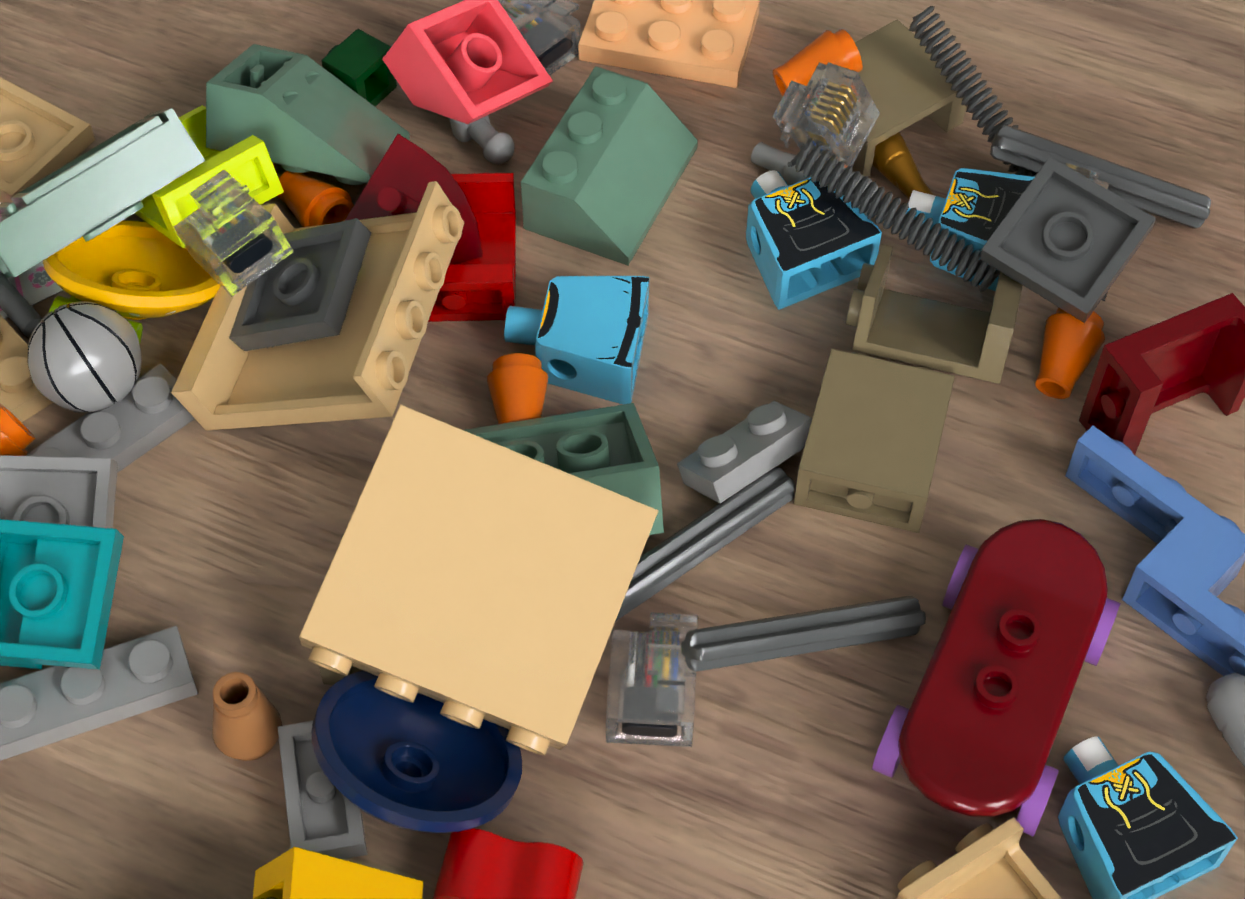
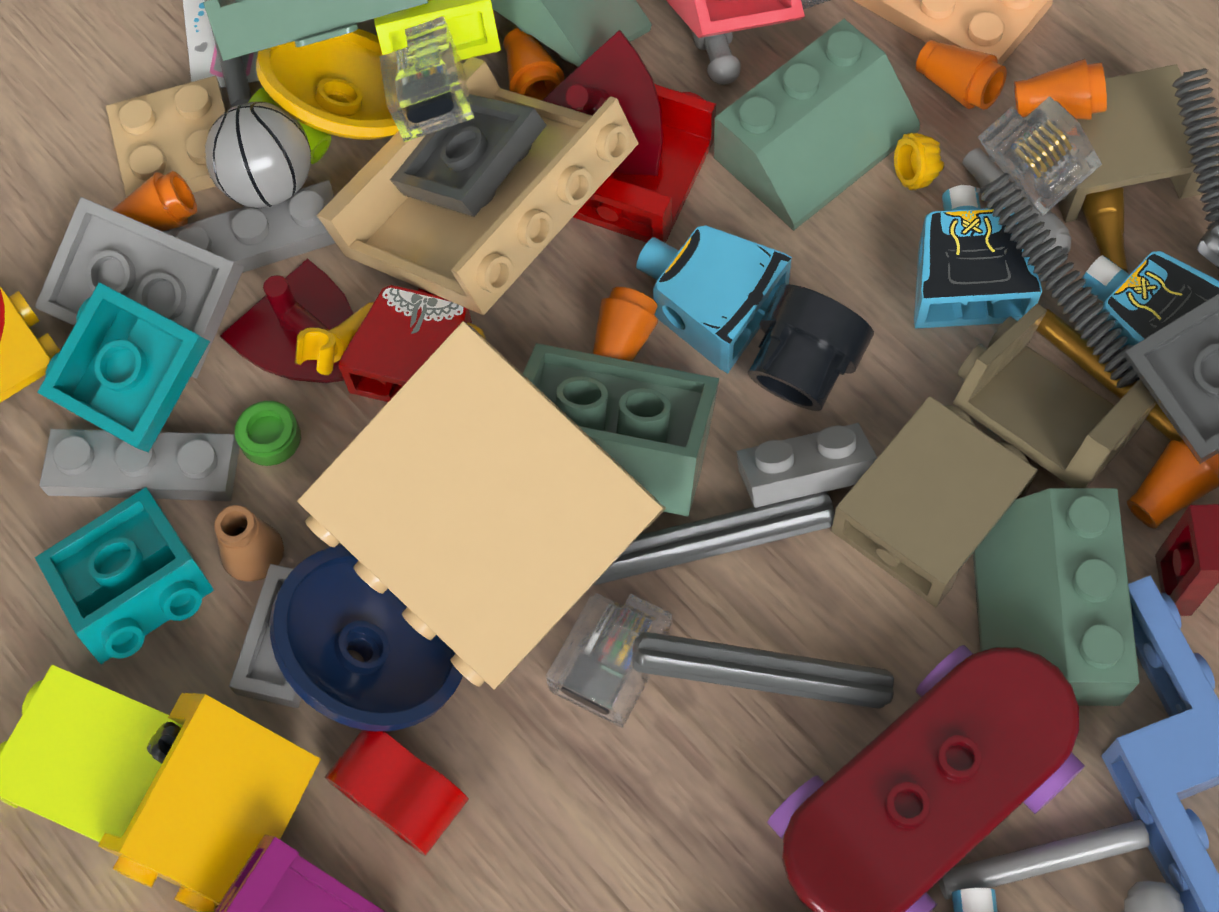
camera: 30 degrees right, 10 degrees up
none -> teal plate [34,487,214,664]
none -> dark red shield [220,258,354,383]
none -> bright green tile [235,401,301,466]
none -> red torso [295,285,486,402]
none -> black piece [748,284,874,411]
none -> yellow piece [894,133,945,190]
none -> orange cone [916,40,1007,110]
none -> light grey bar [938,819,1150,900]
none -> sand green slope [973,488,1140,706]
none -> pearl gold bar [1036,308,1182,441]

